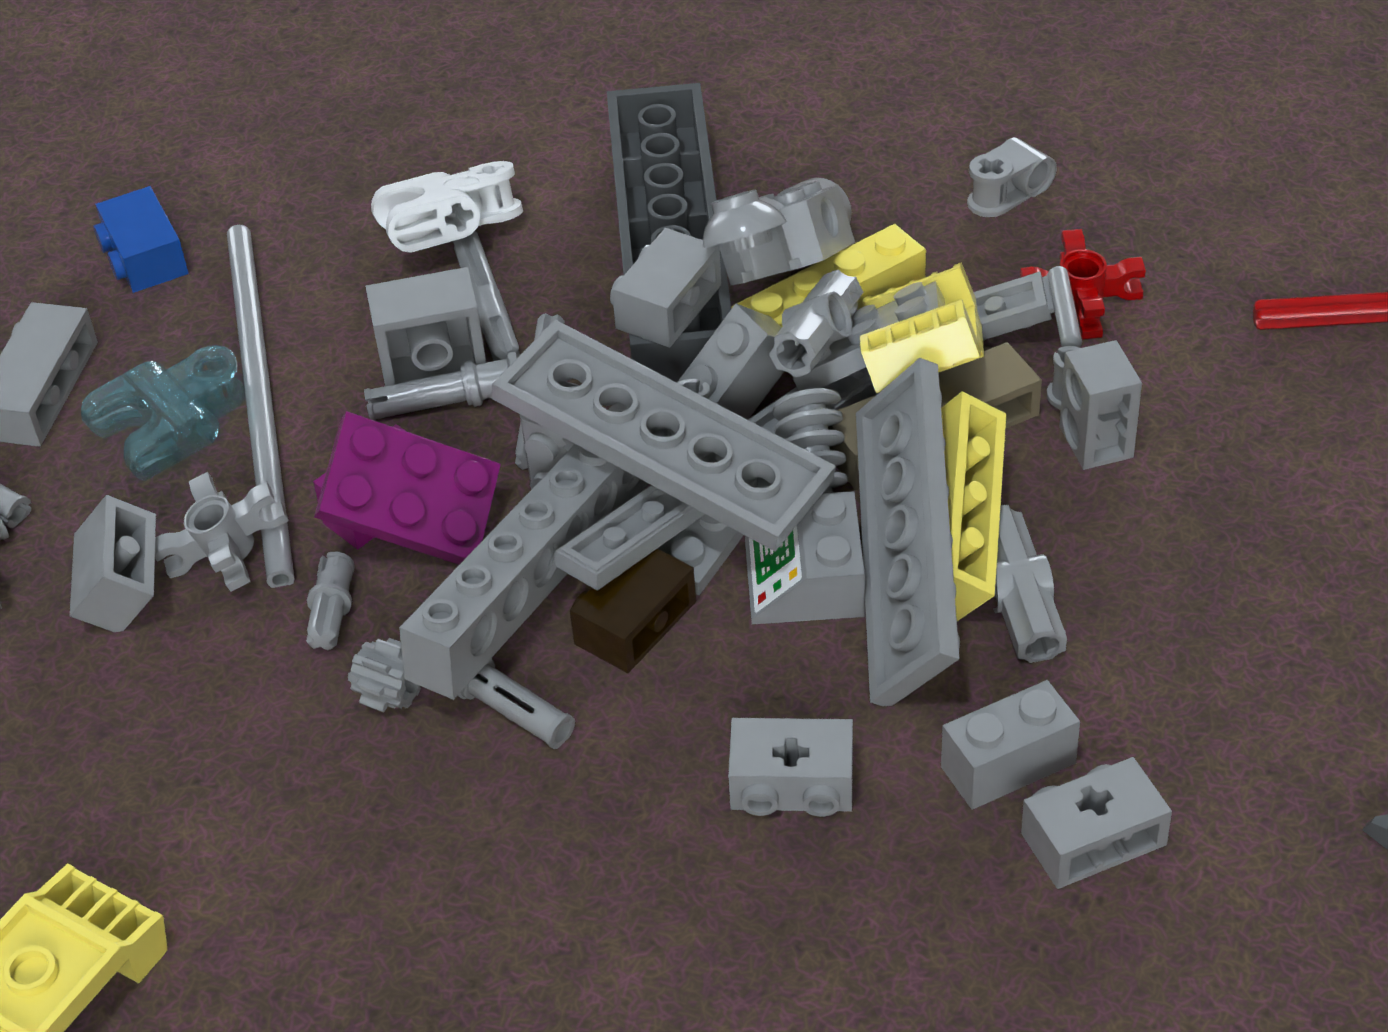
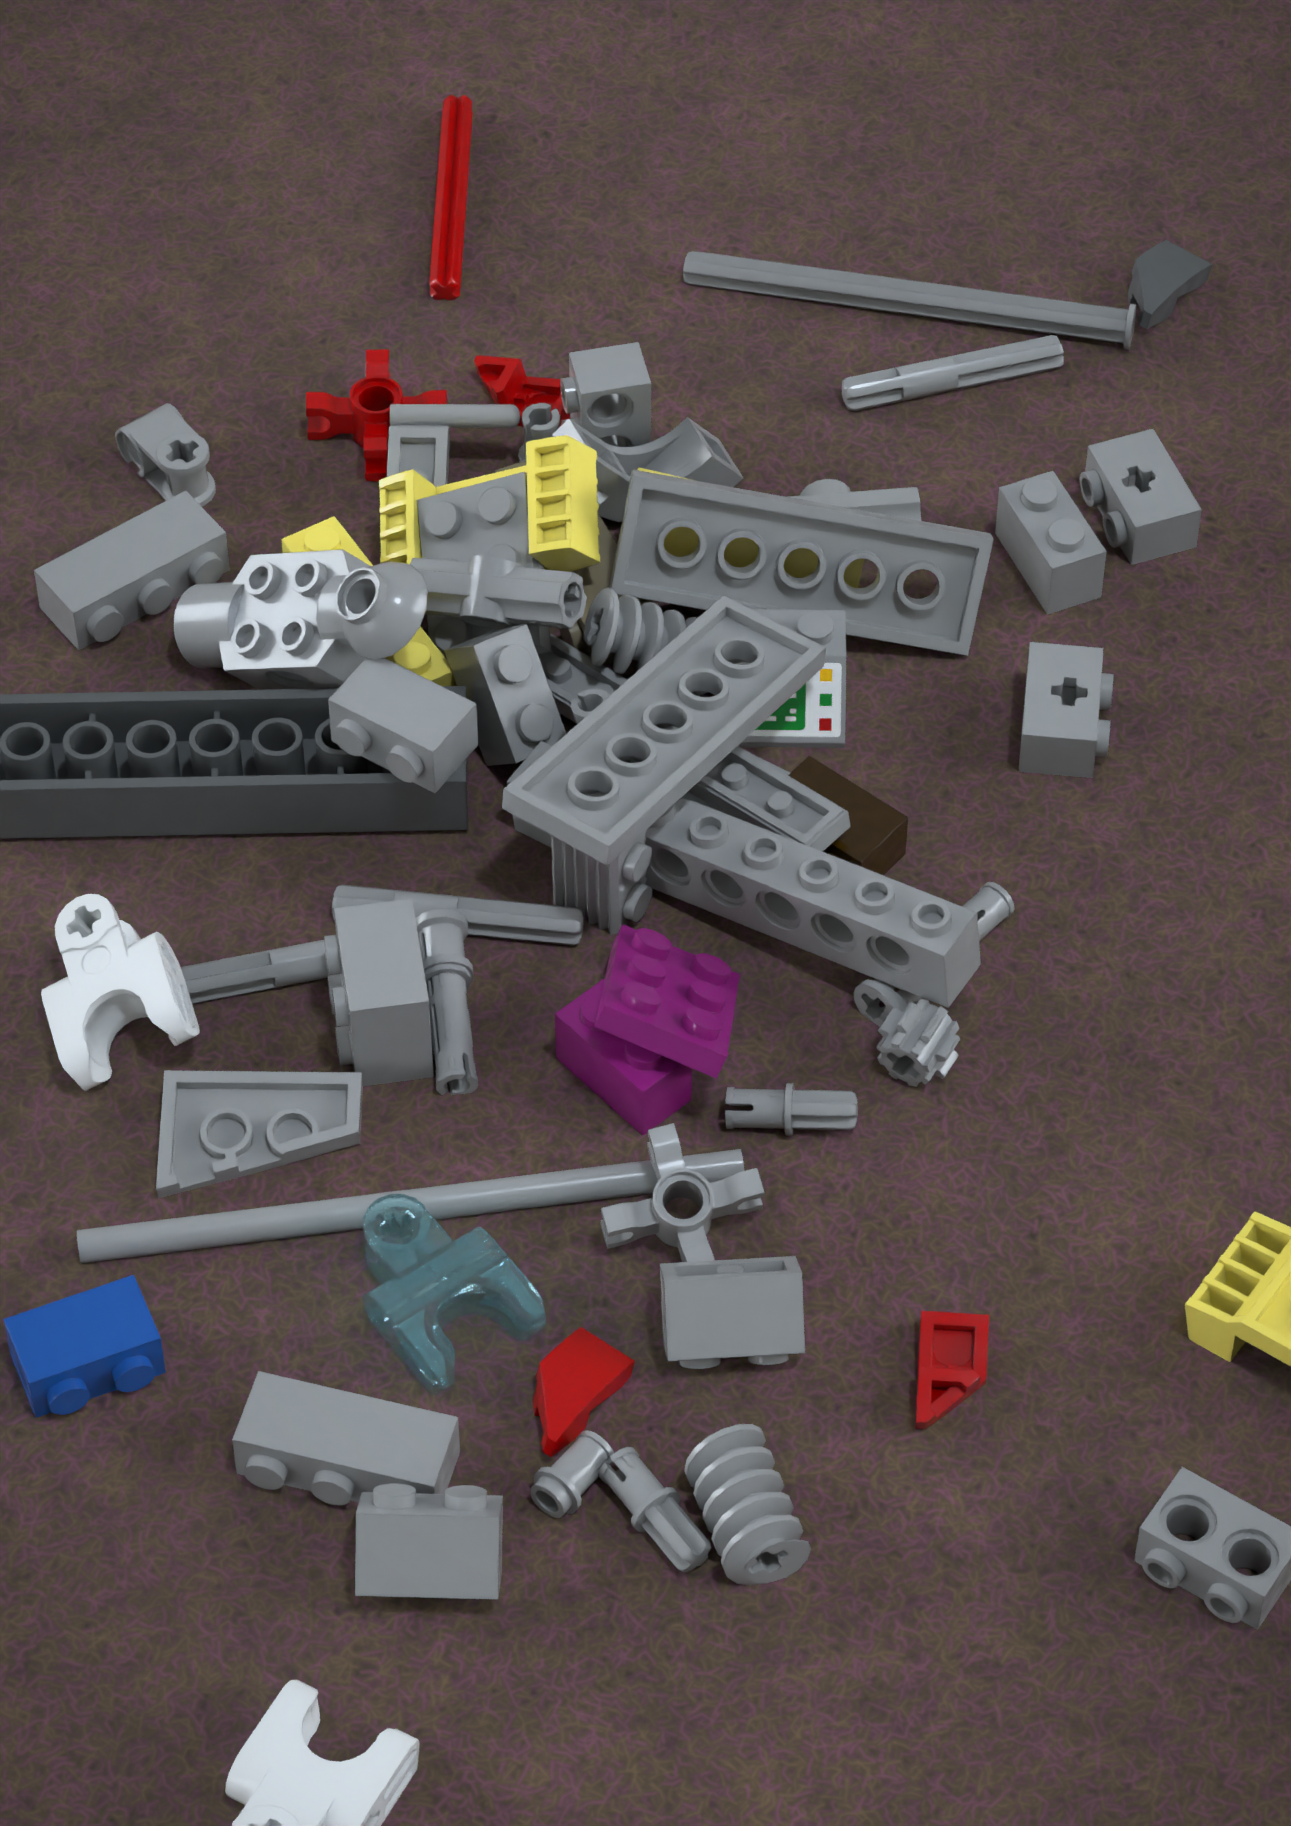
camera: 90 degrees left, 5 degrees up
none -> light grey brick [34,491,230,650]
none -> light grey wing [156,1070,363,1198]
none -> red slope [474,355,570,427]
none -> red slope [532,1327,635,1457]
none -> light grey arch [552,417,743,522]
none -> light grey axle [683,251,1136,350]
none -> light grey axle [841,335,1064,411]
none -> red slope [915,1311,989,1429]

